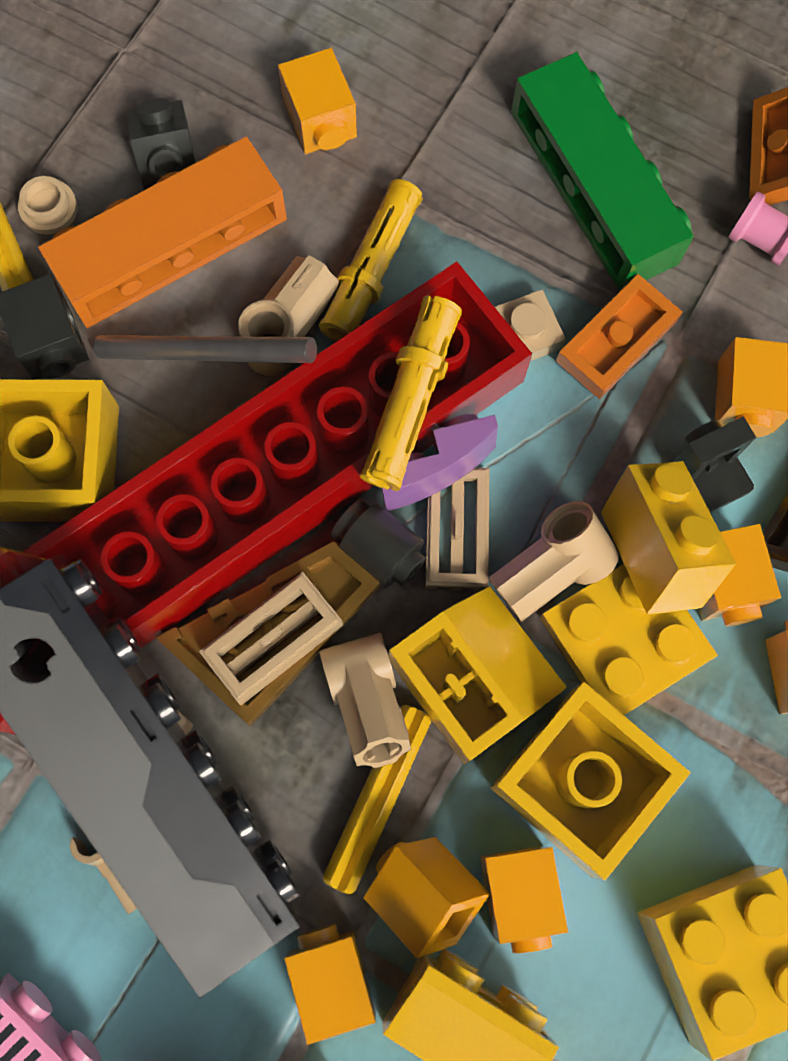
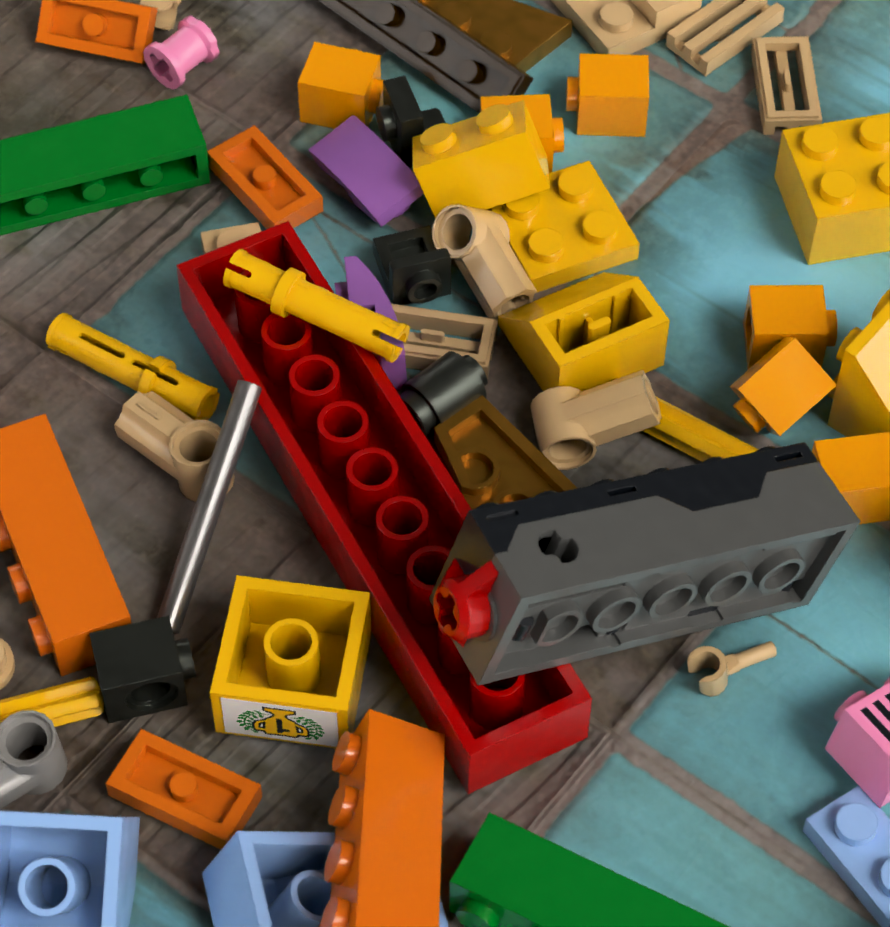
camera: 80 degrees left, 20 degrees down
tan tile [199,571,343,705] -> none
yellow brick [490,682,691,881] -> none
none -> medium lavender slope [308,115,424,227]
none -> pearl dark grey bracket [373,225,451,305]

